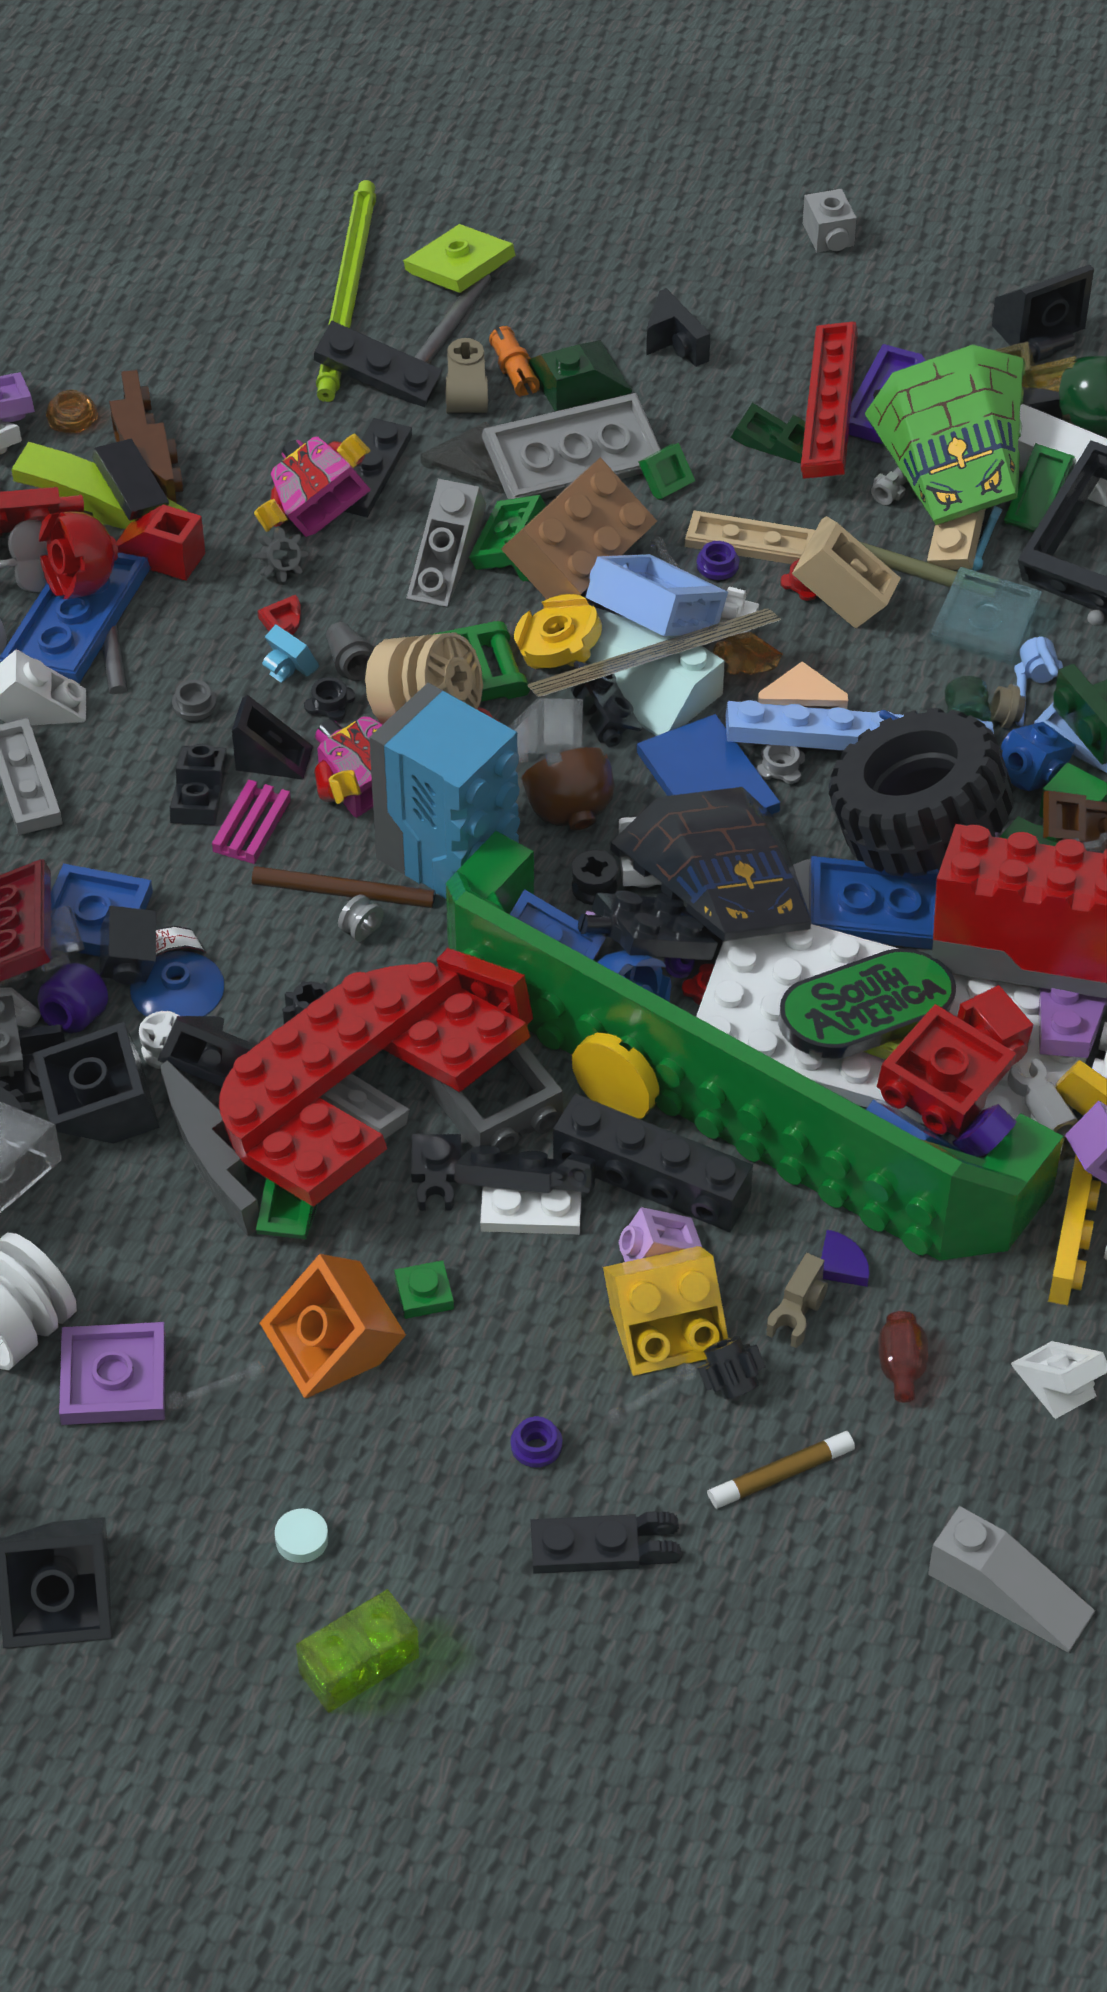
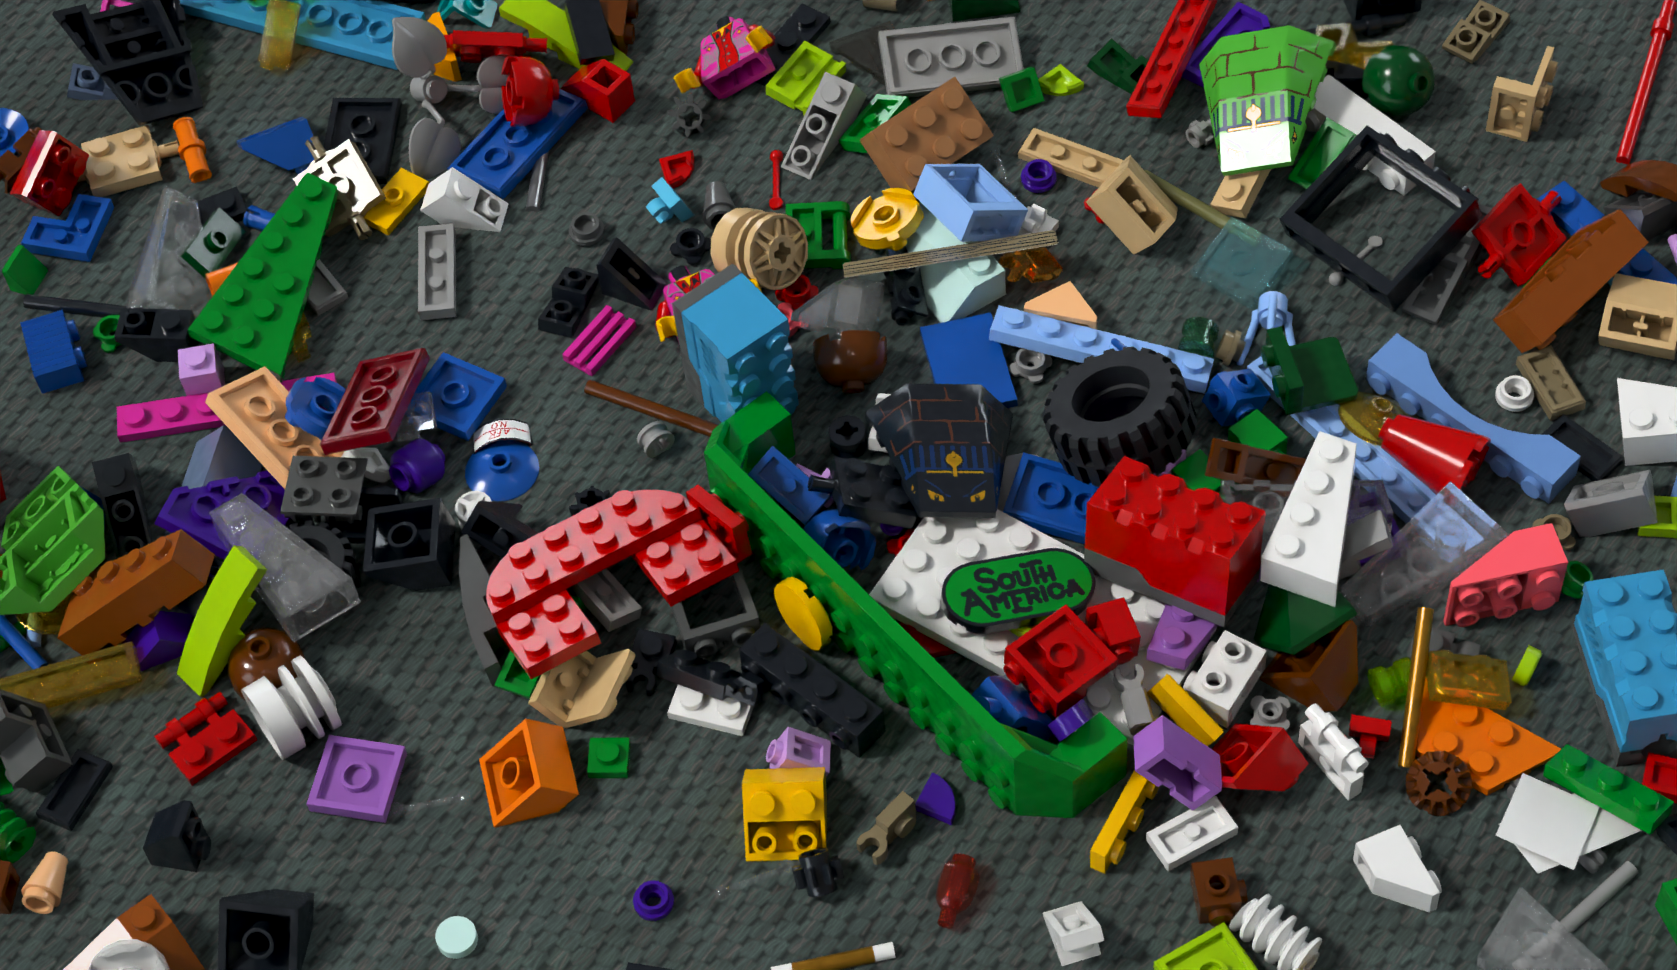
camera: 20 degrees right, 5 degrees up
black brick [100,906,156,984] -> none
medium azure hinge [970,506,1002,571] -> none
none -> tan bracket [528,649,635,728]
none -> lime plate [766,41,846,115]
none -> red hinge [769,150,783,210]
none -> lime tile [1038,64,1084,96]

